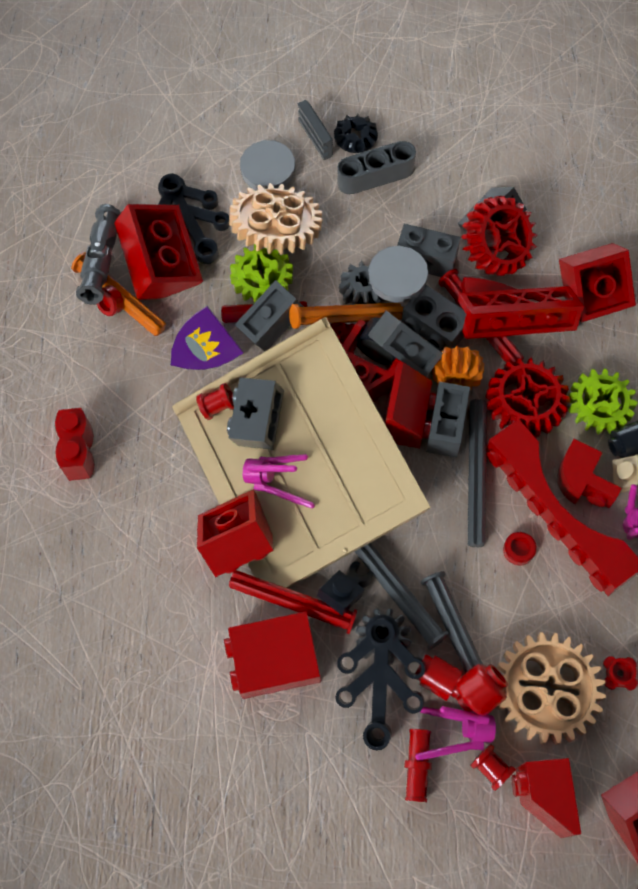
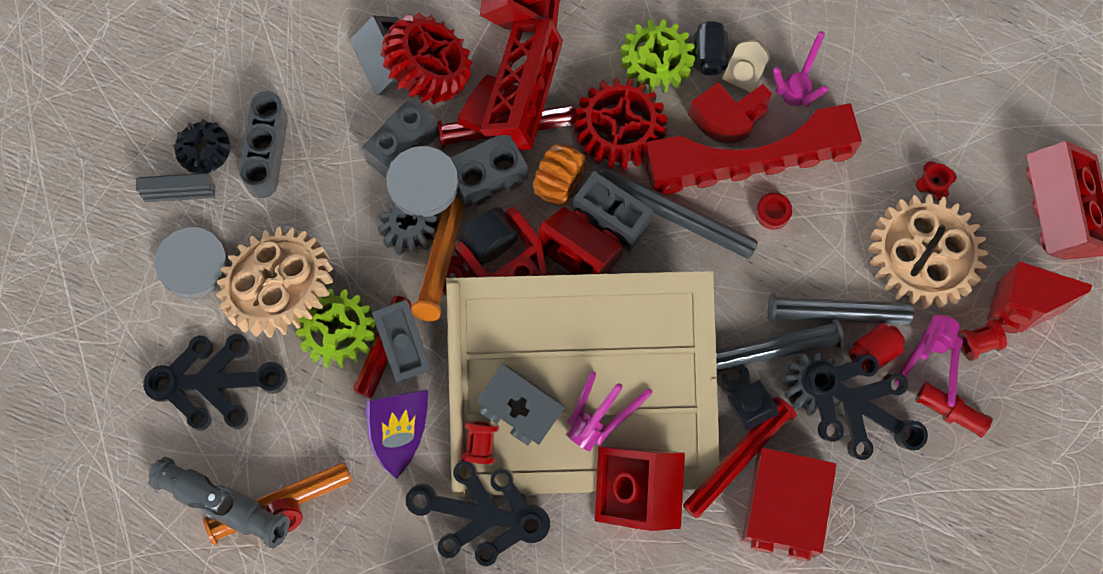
camera: 70 degrees left, 5 degrees up
red slope [114,204,203,300] -> none
dark grey panel [368,311,443,377] -> none
red head [456,664,508,716] -> none
none -> black plant [406,460,550,566]

